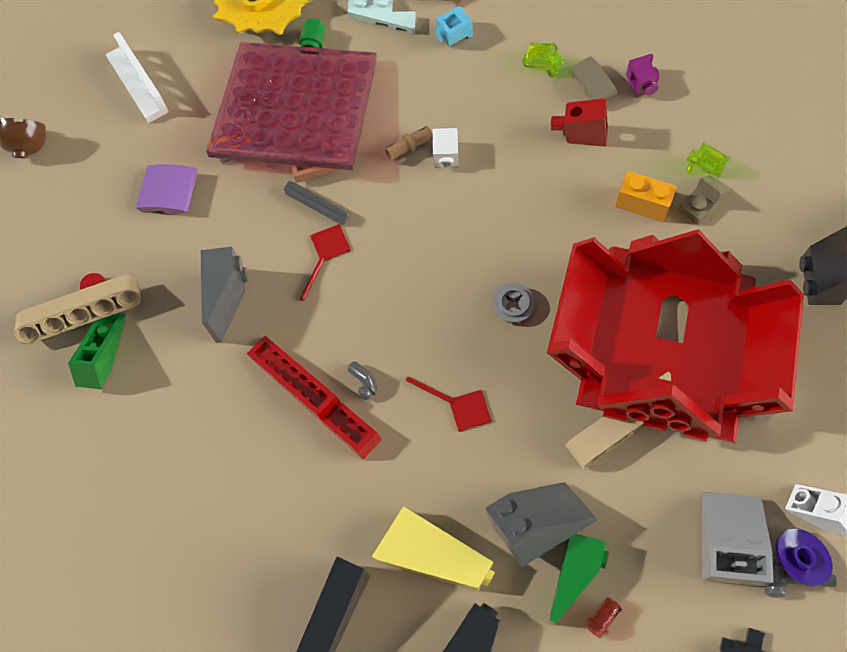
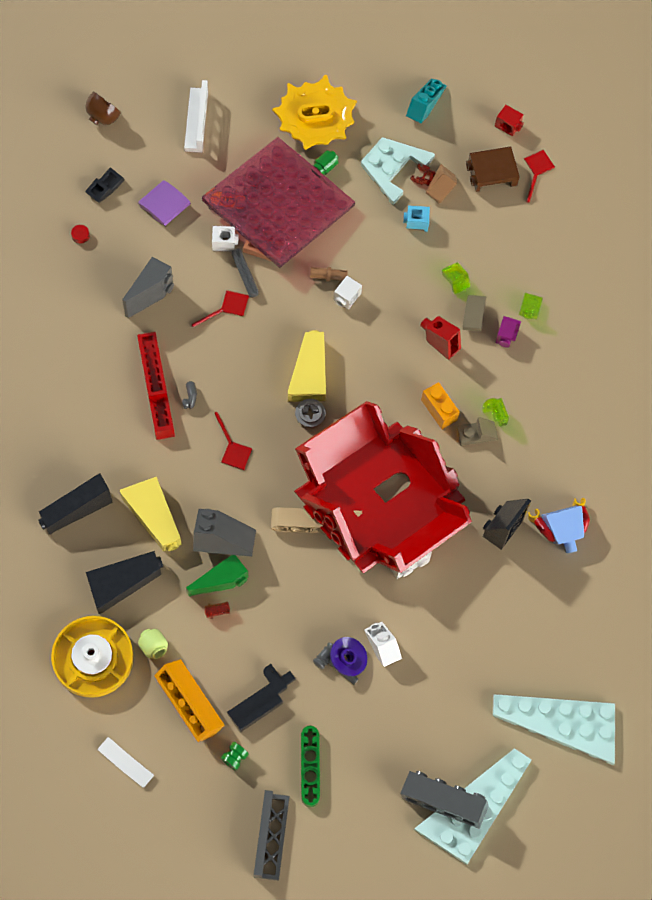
camera: 25 degrees right, 0 degrees up
tan beam [15,274,141,344] -> none
green slope [68,314,126,389] -> none
light grey slope [702,492,773,587] -> none
none -> black slope [85,167,125,203]
none -> white brick [212,226,239,252]
none -> light yellow slope [288,330,326,402]
none -> clear neon green bracket [519,293,543,320]

